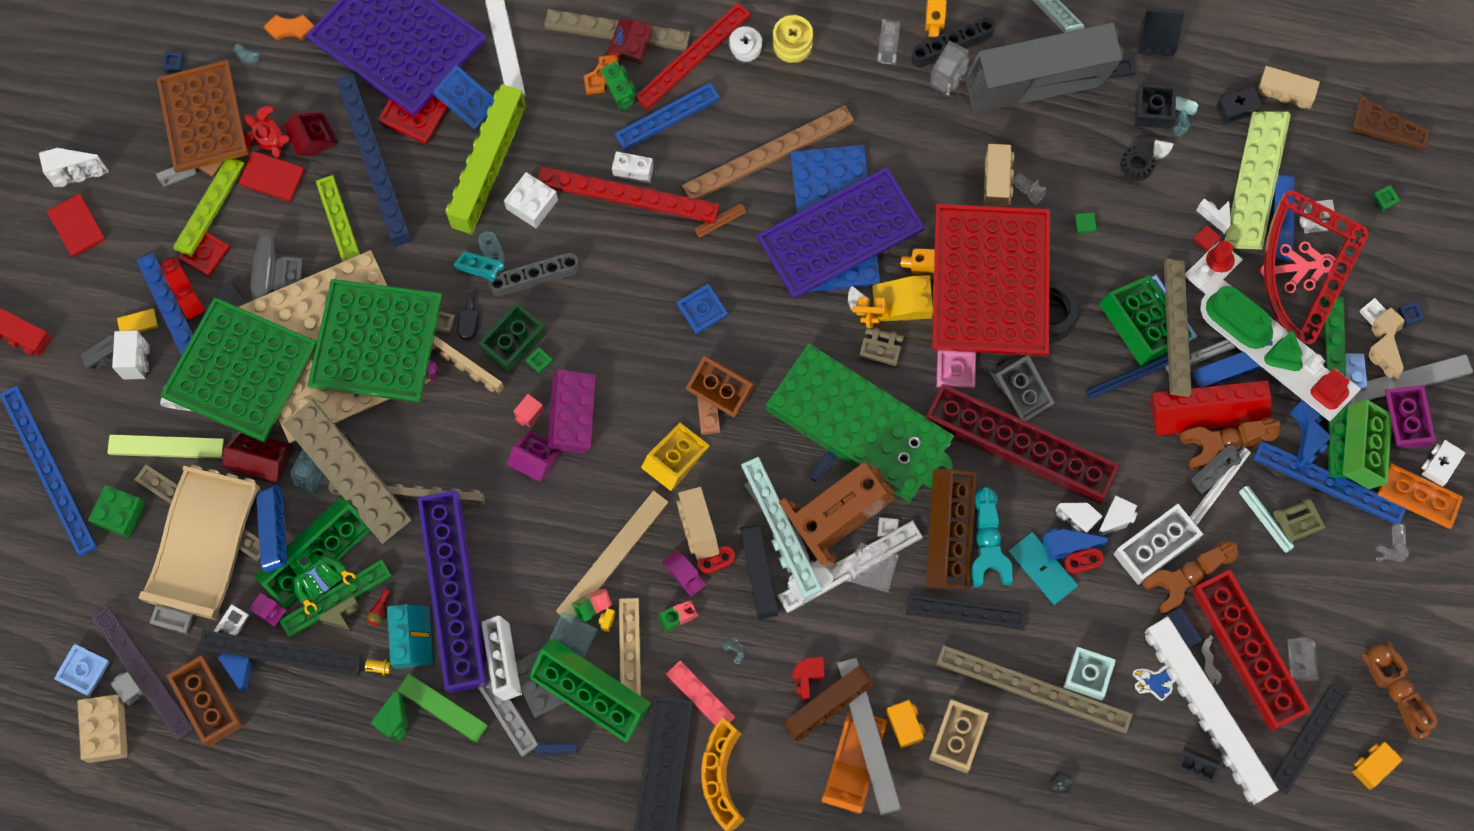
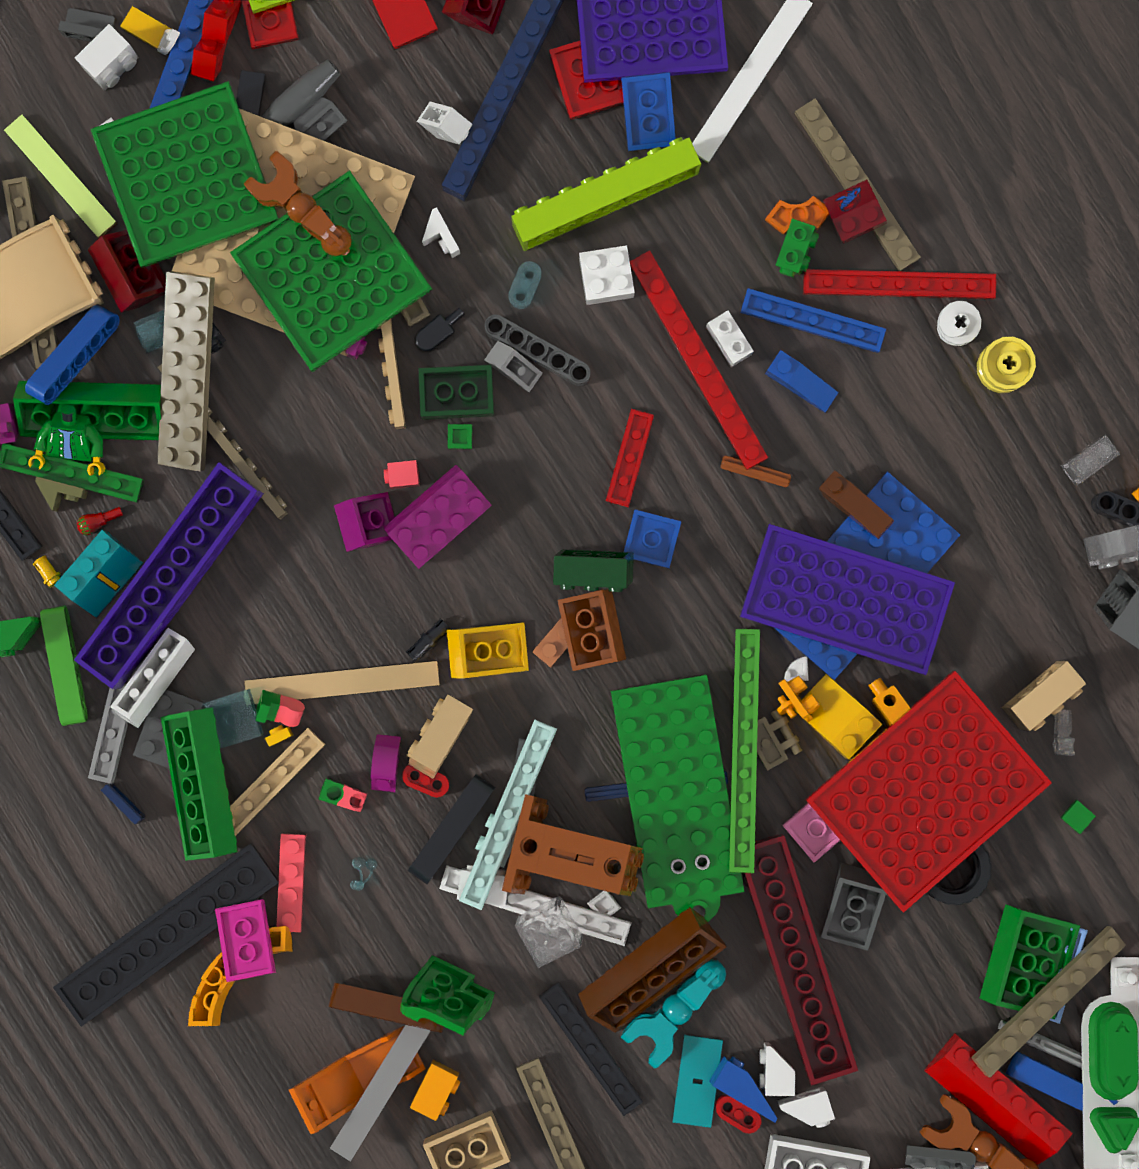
camera: 40 degrees right, 15 degrees up
lime tile [316,175,360,262] -> none
teal plate [454,251,504,282] -> none
medium nougat plate [682,106,854,200] -> none
red brick [792,657,824,701] -> none
dark blue axle [1086,355,1169,399] -> none
none -> white tile [157,29,180,55]
none -> dark pink tile [215,899,276,982]
none -> dark orange piece [244,151,352,256]
none -> green slope [400,955,495,1036]
none -> black pin [406,618,451,663]
none -> white brick [417,102,472,144]
none -> white slope [422,207,460,258]
none -> light grey slope [485,341,543,392]
none -> dark green brick [553,549,634,592]
none -> red tile [605,409,654,508]
none -> bright green plate [729,629,760,873]
none -> blue slope [765,350,839,413]
none -> reddish brown slope [819,470,894,539]

